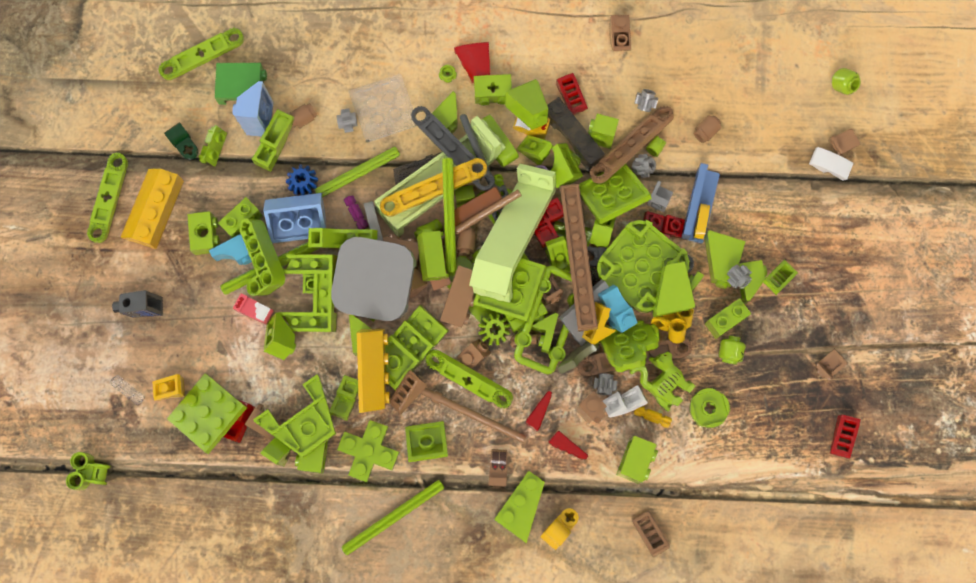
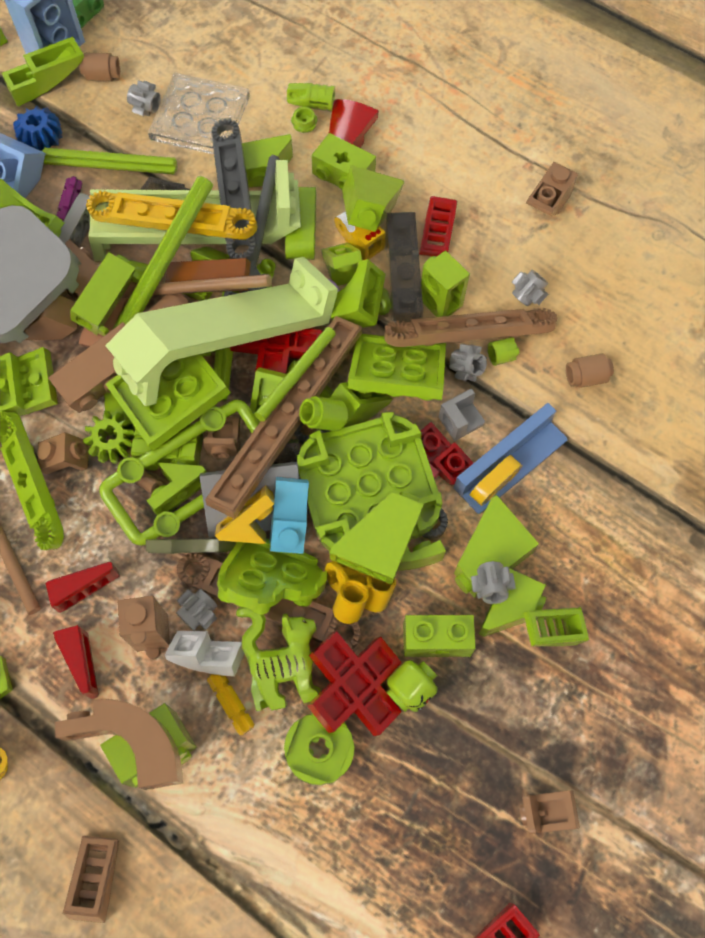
camera: 30 degrees right, 10 degrees down
none -> medium nougat arch [55,699,183,790]
none -> lime bar [254,327,336,422]
none -> lime hinge [287,83,335,111]
none -> lime brick [299,396,348,431]
none -> red plate [307,632,402,736]

